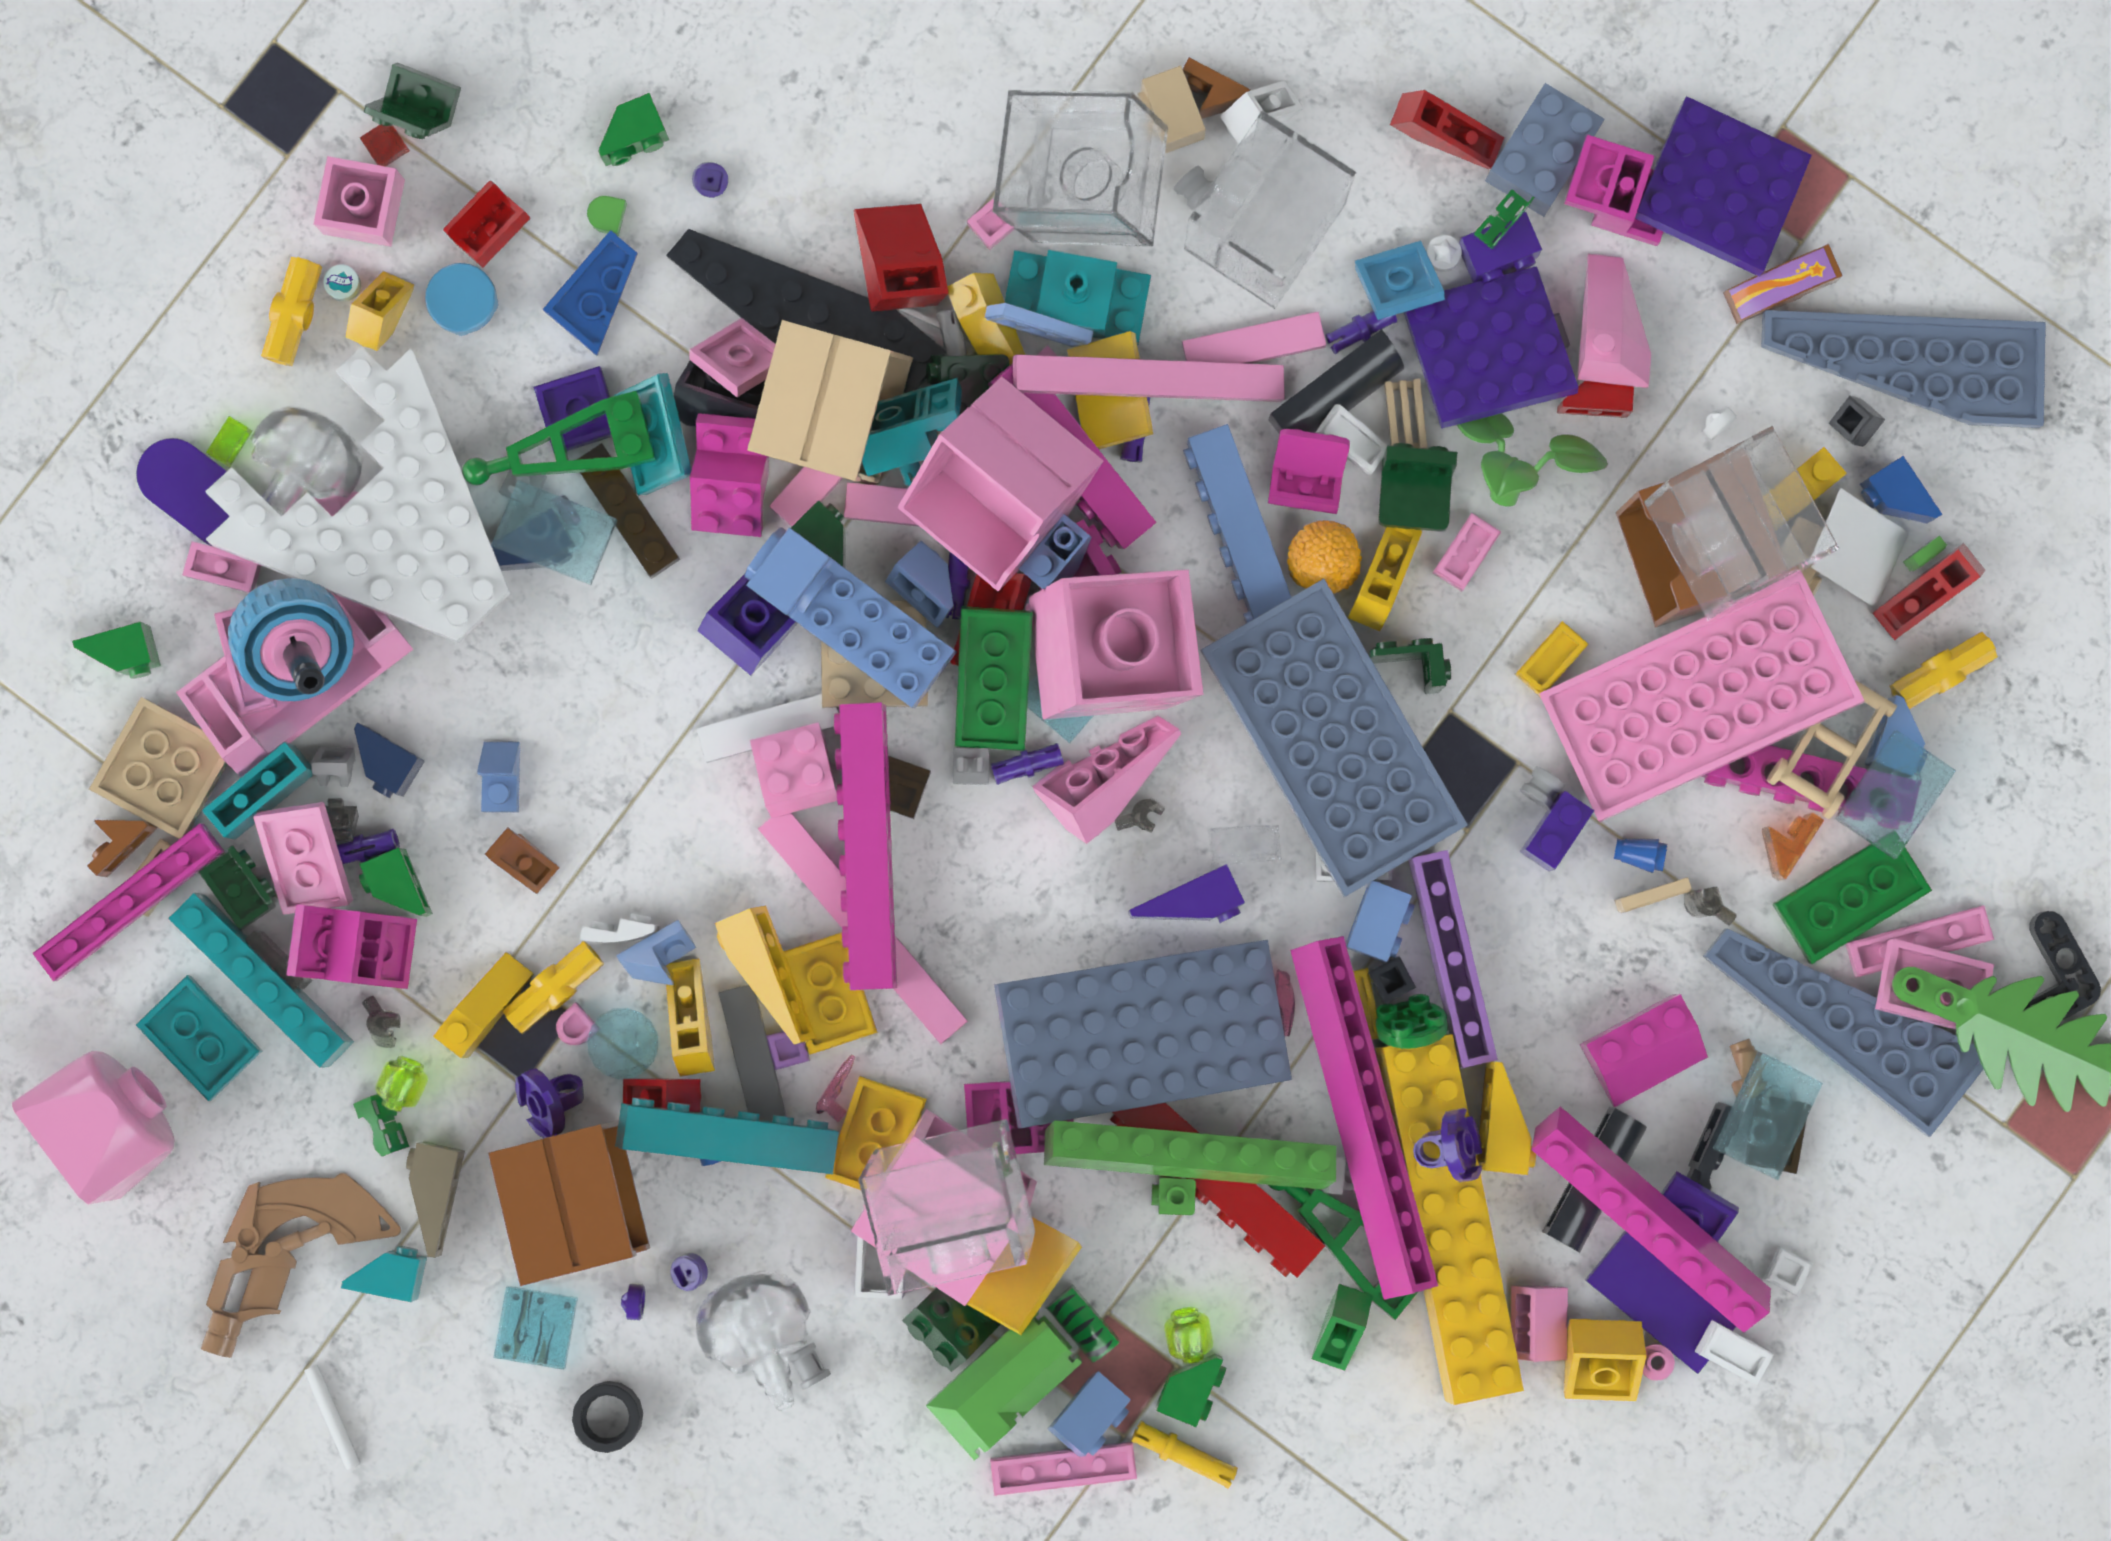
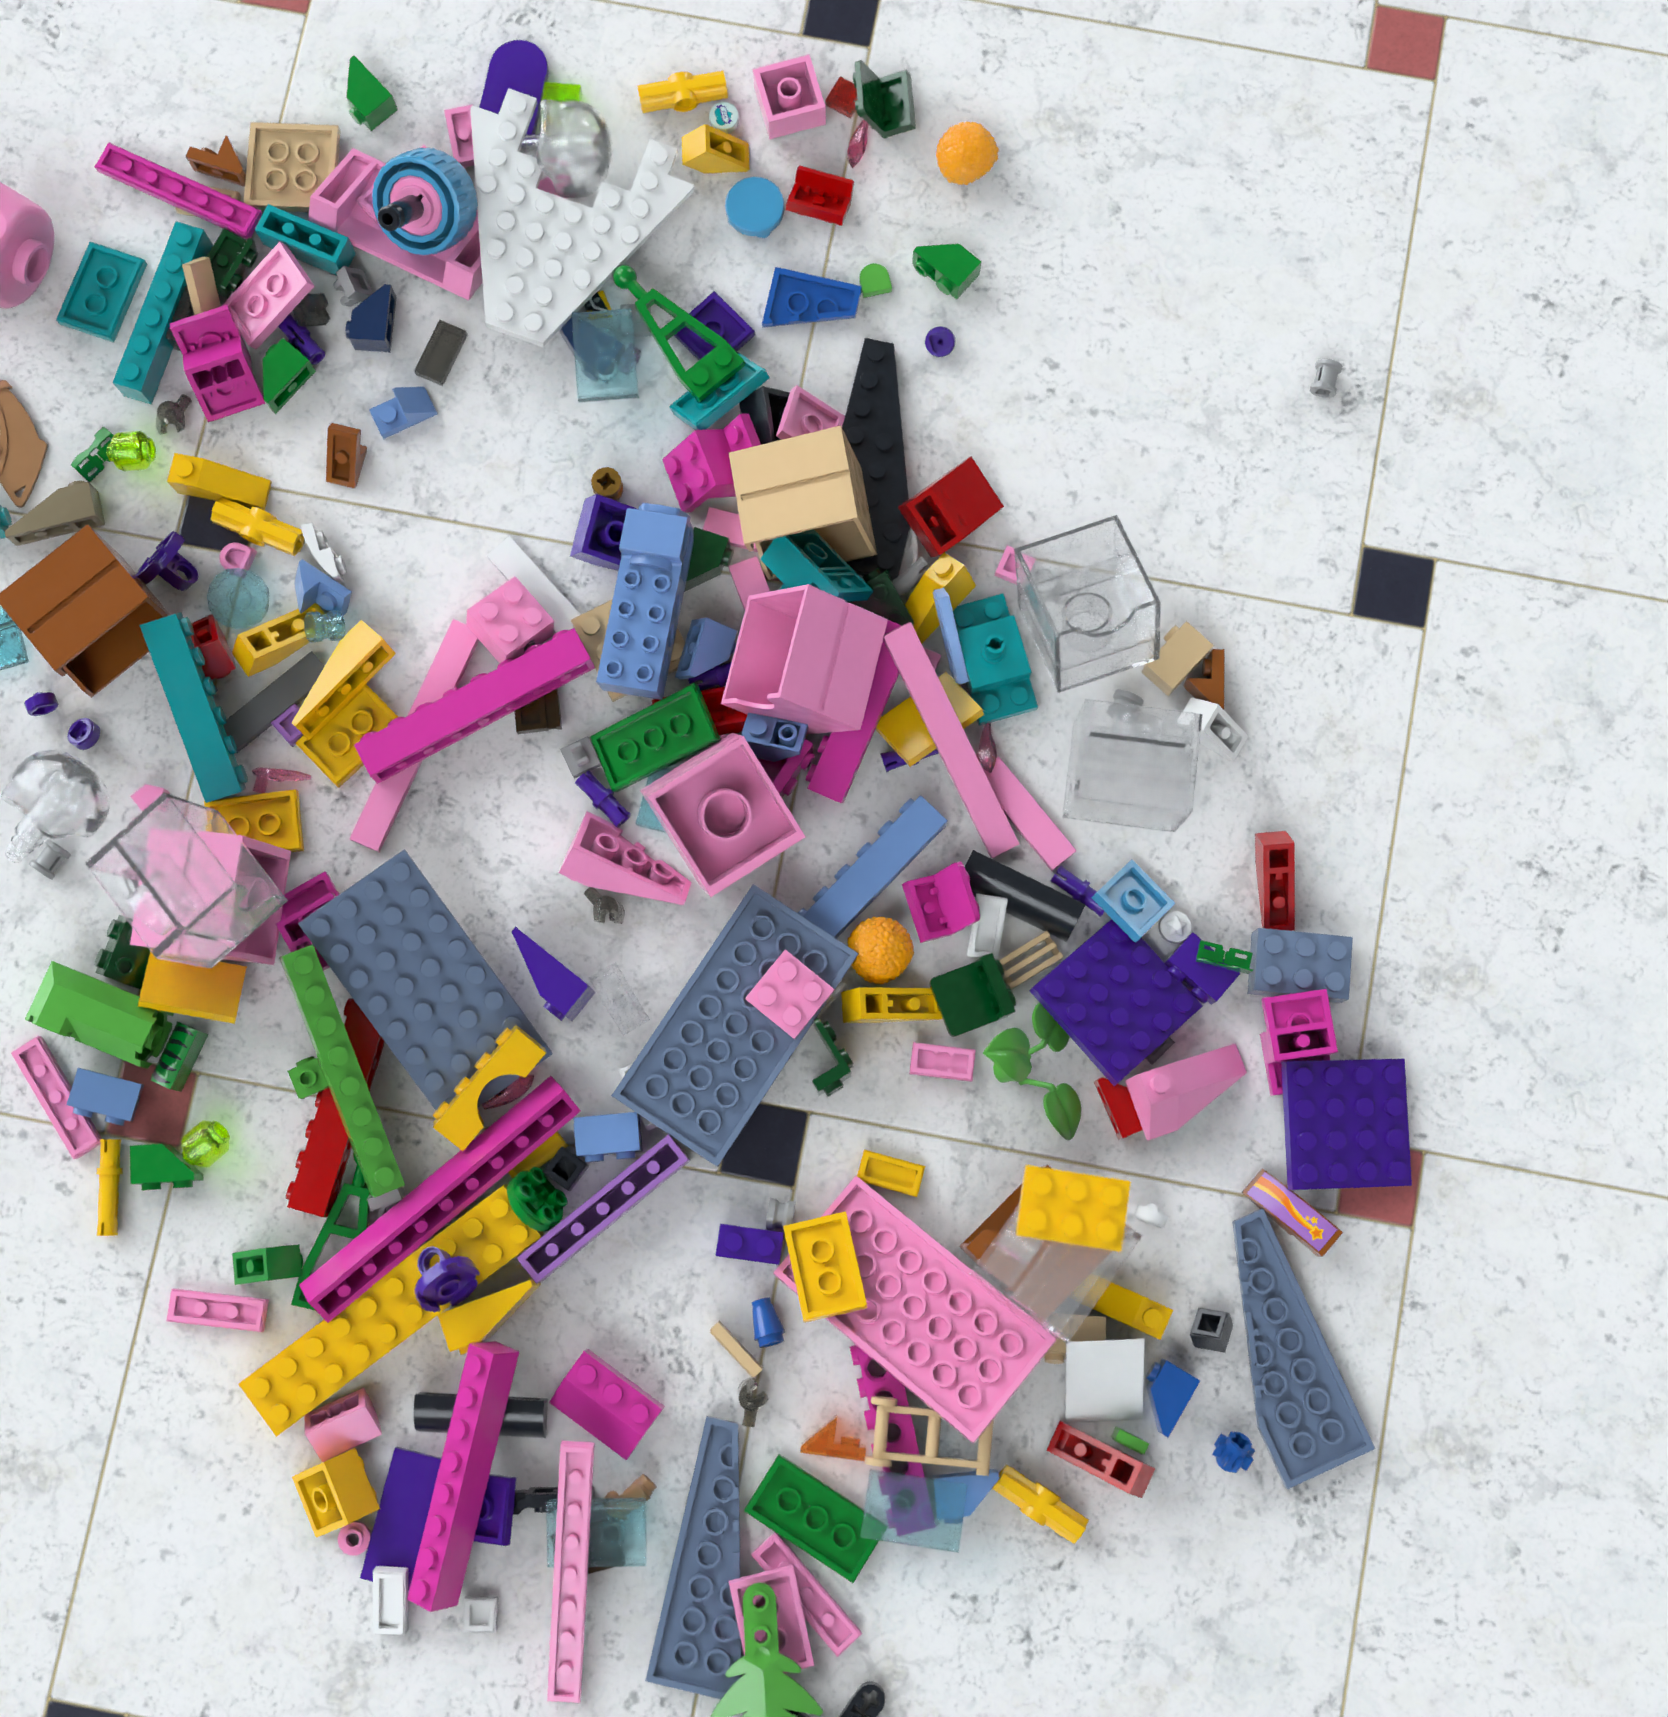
camera: 60 degrees right, 5 degrees down
dark brown plate [576,443,681,579] -> none
none -> bright pink piece [130,784,170,814]
none -> bright pink tile [167,1289,269,1332]
none -> tan tile [182,257,221,315]
none -> clear light blue wheel [304,610,345,643]
none -> clear smoke tile [414,319,468,386]
none -> yellow arch [432,1025,546,1151]
none -> bright pink tile [547,1441,595,1703]
none -> sticker [584,291,612,322]
none -> pearl gold wheel [591,467,623,501]
none -> bright pink plate [745,949,835,1040]
none -> yellow plate [783,1211,868,1323]
none -> clear pink bar [847,119,869,169]
none -> light orange hair [936,122,999,185]
none -> clear pink bar [976,723,997,773]
none -> yellow plate [1015,1165,1131,1252]
none -> blue gear [1212,1431,1255,1473]

